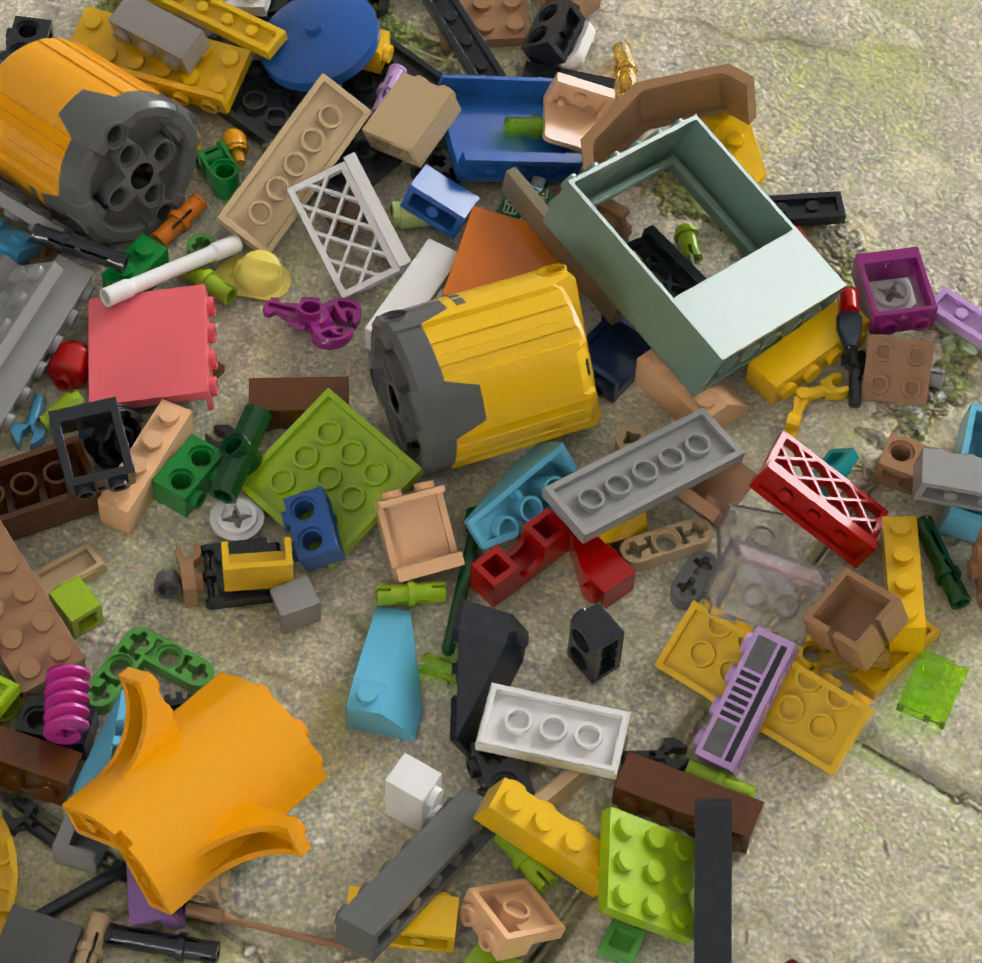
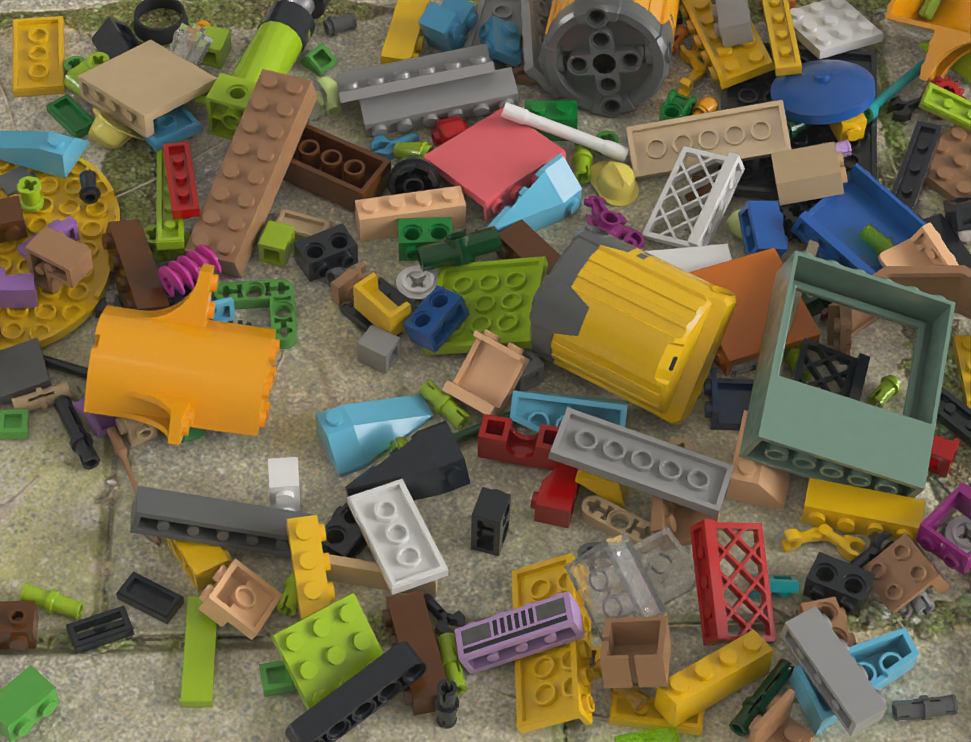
camera: 55 degrees right, 5 degrees down
black pin [30,223,130,273] -> none
black window [48,396,136,500] -> none
orange pin [150,193,208,248] -> none
black piece [836,287,862,351] -> none
none -> black brick [294,223,358,282]
none -> black pin [434,679,459,729]
none -> medium azure wedge [486,154,582,233]
none -> black brick [802,551,875,618]

